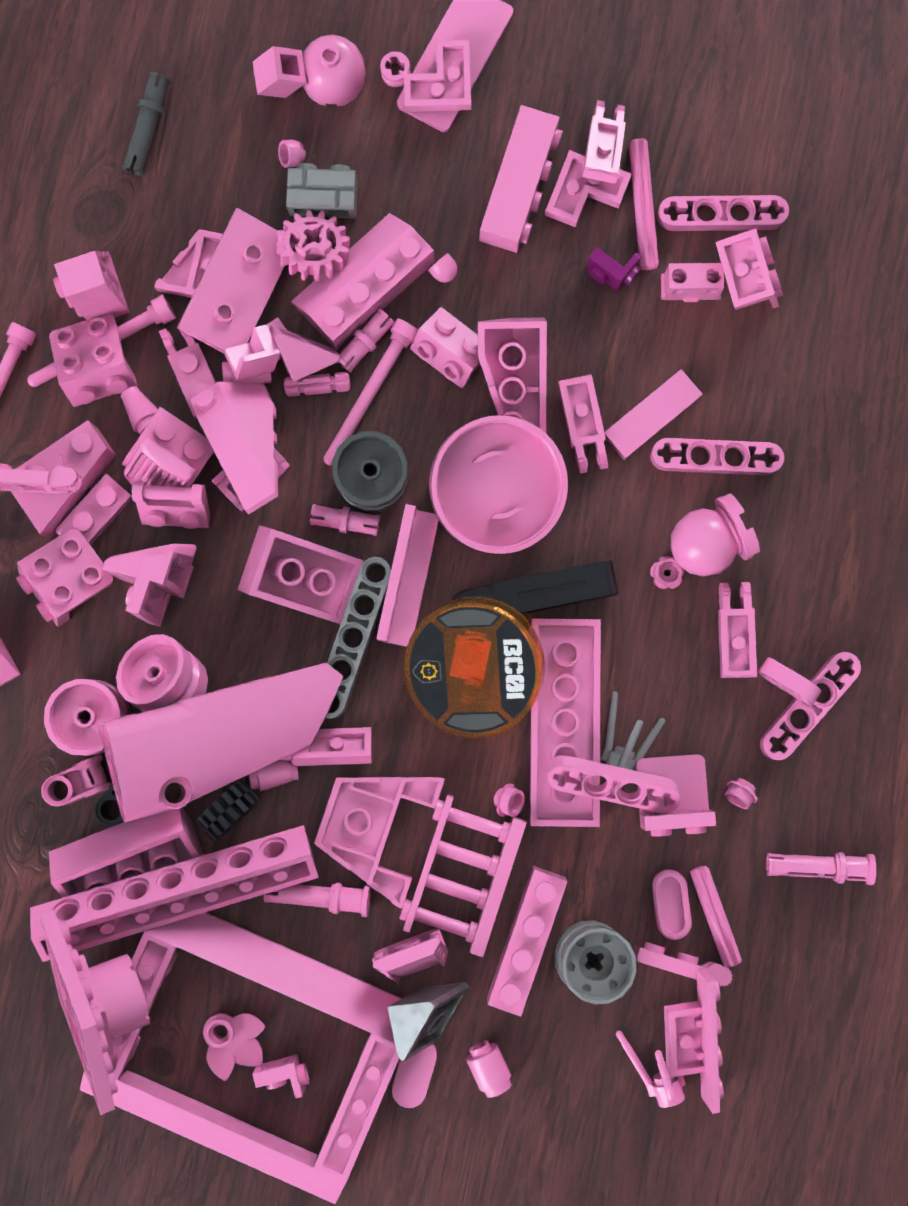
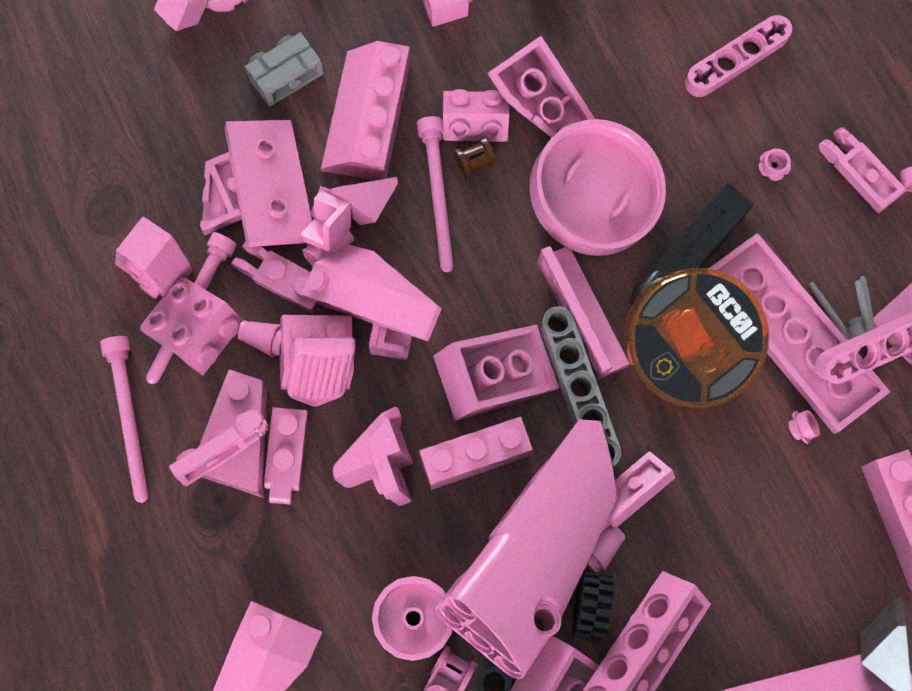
camera: 45 degrees left, 10 degrees down
bright pink bracket [16,528,113,627] -> none
bright pink wheel [116,634,208,713] -> none
dark grey pin [122,72,171,176] -> none
bright pink plate [132,481,211,529] -> none
bright pink pin [264,883,371,917] -> none
bright pink gear [276,210,350,282] -> none
bright pink hinge [278,139,306,168] -> none
bright pink axle [284,372,351,397] -> none
bright pink pin [310,504,380,536] -> none
bright pink wing [314,777,445,909] -> none
dark grey wheel [332,431,409,512] -> none
bright pink pin [338,308,395,373] -> none
bright pink slope [372,928,449,984] -> none
bright pink fence [399,794,527,957] -> none
bright pink hinge [428,253,457,283] -> none
bright pink hinge [558,374,608,474] -> none
bright pink tile [604,369,703,460] -> none
bright pink tile [671,493,760,577] -> none
none -> bright pink brick [419,417,533,490]
none -> reddish brown bush [454,137,497,178]

